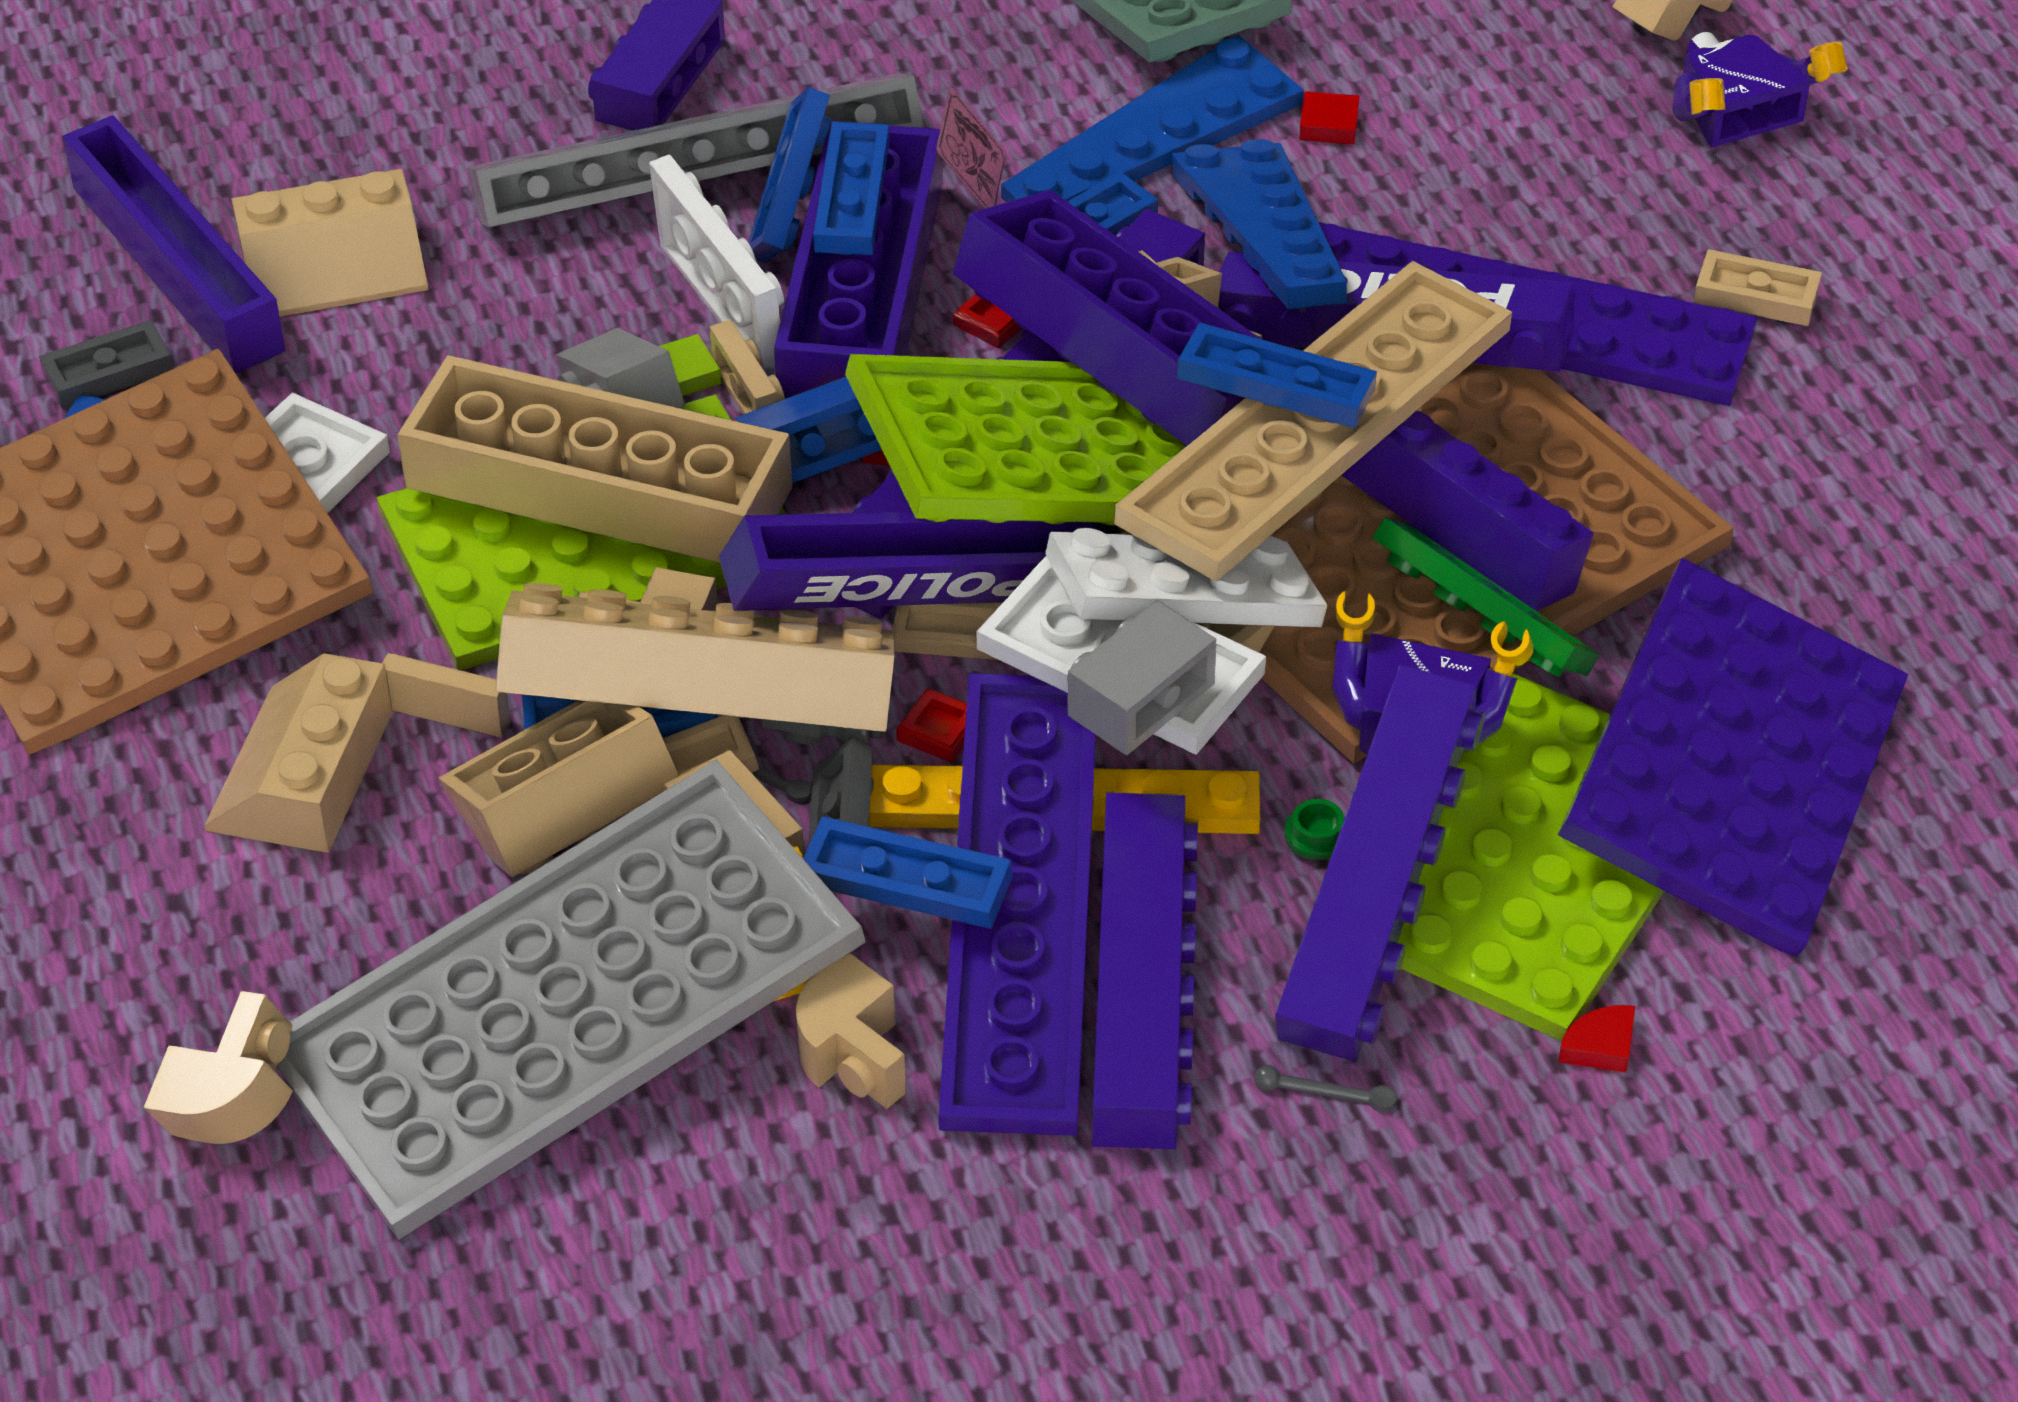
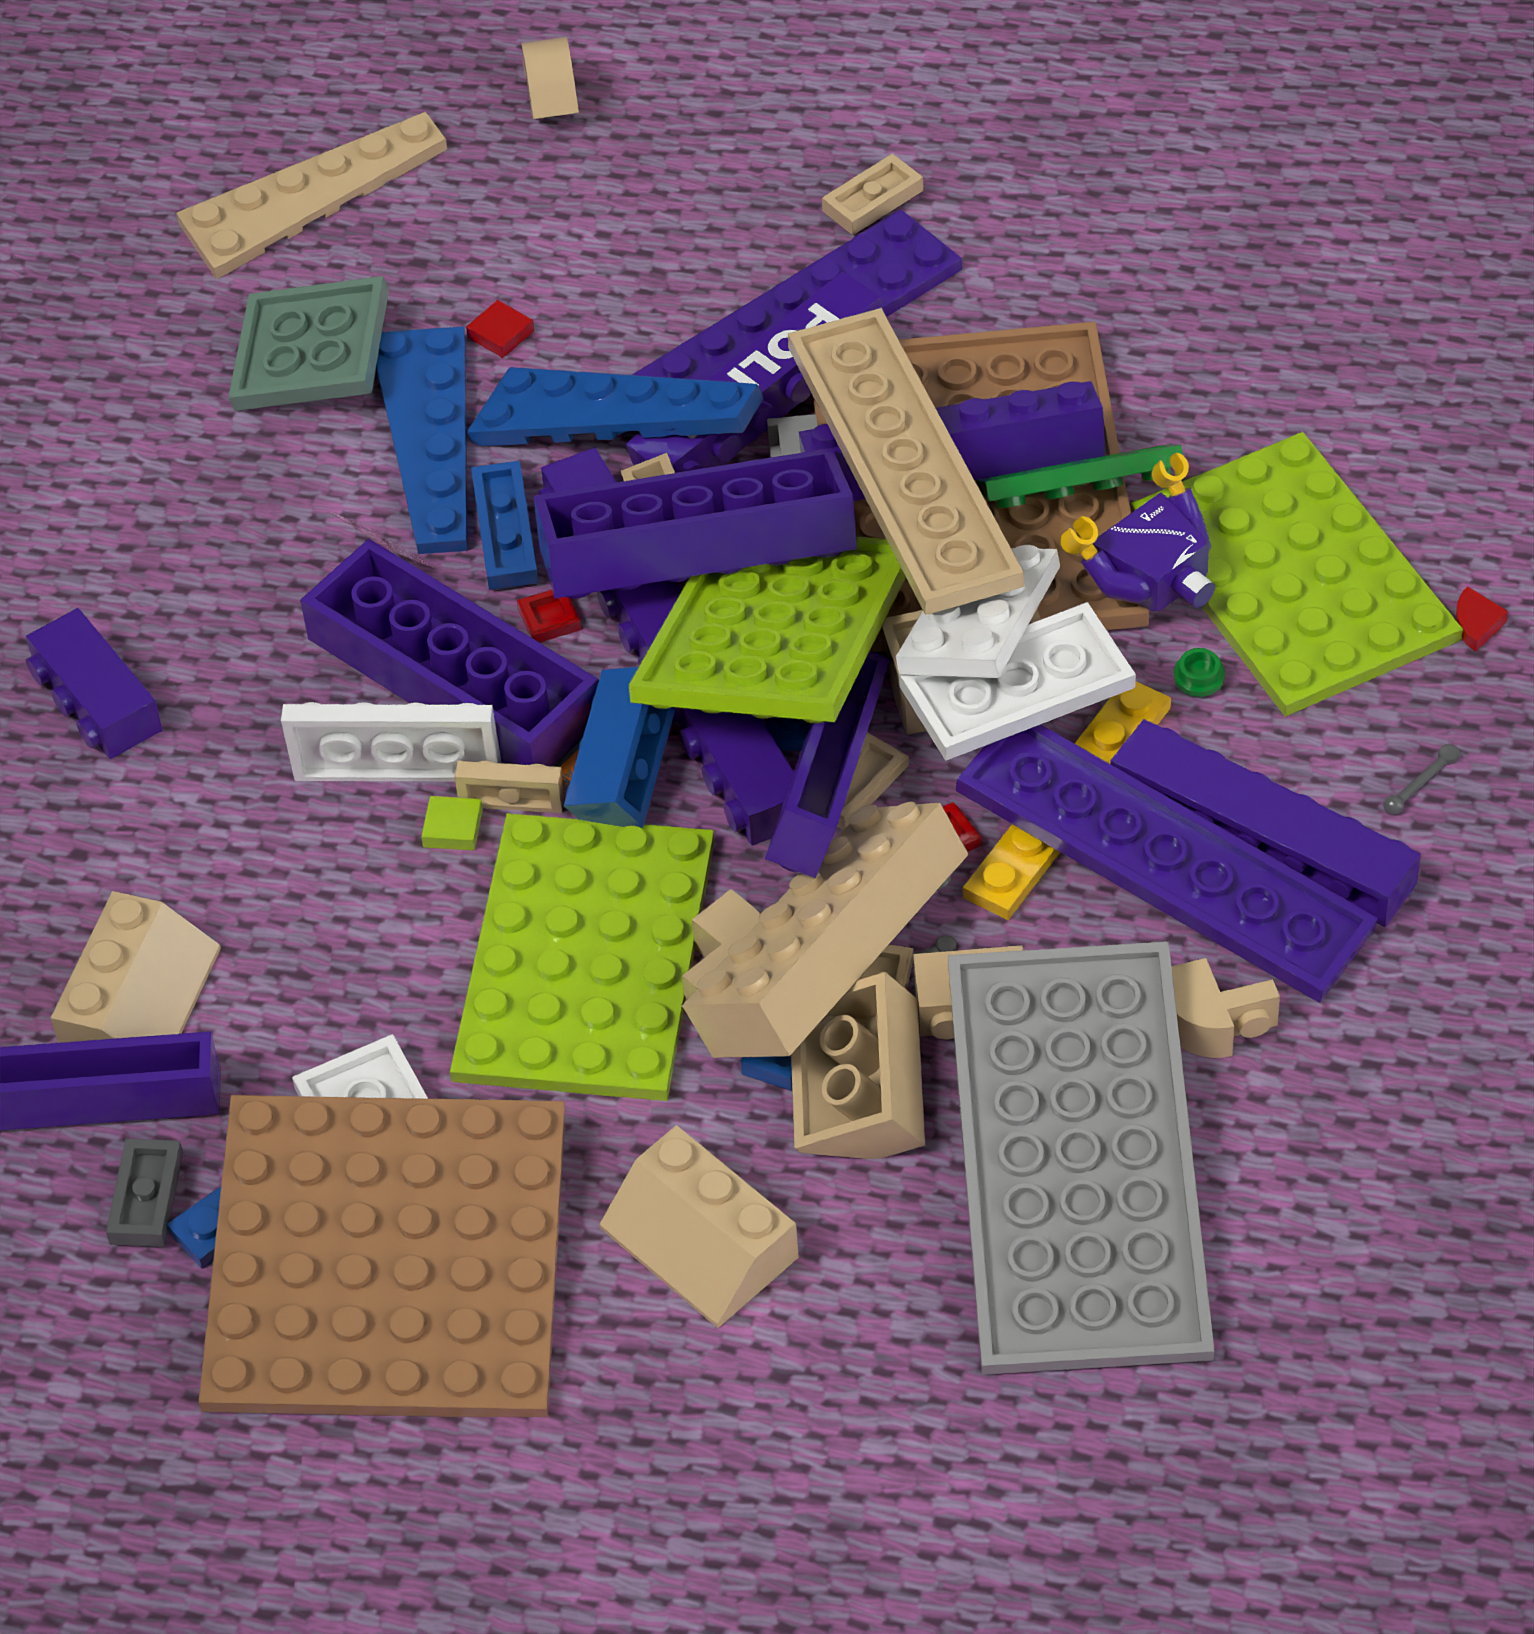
camera: 55 degrees left, 5 degrees up
tan brick [143,991,293,1144] -> none
tan tile [382,653,511,738] -> none
tan brick [397,355,792,563] -> none
light grey brick [467,73,924,227] -> none
light grey brick [556,328,685,408] -> none
blue plate [748,86,830,263] -> none
blue plate [803,816,1013,929] -> none
dark grey plate [808,737,874,846] -> none
blue plate [813,122,890,255] -> none
light grey brick [1067,600,1216,756] -> none
blue plate [1177,322,1377,428] -> none
dark purple brick [1275,664,1485,1062] -> none
dark purple plate [1557,558,1908,956] -> none
dark purple torso [1672,32,1848,148] -> none

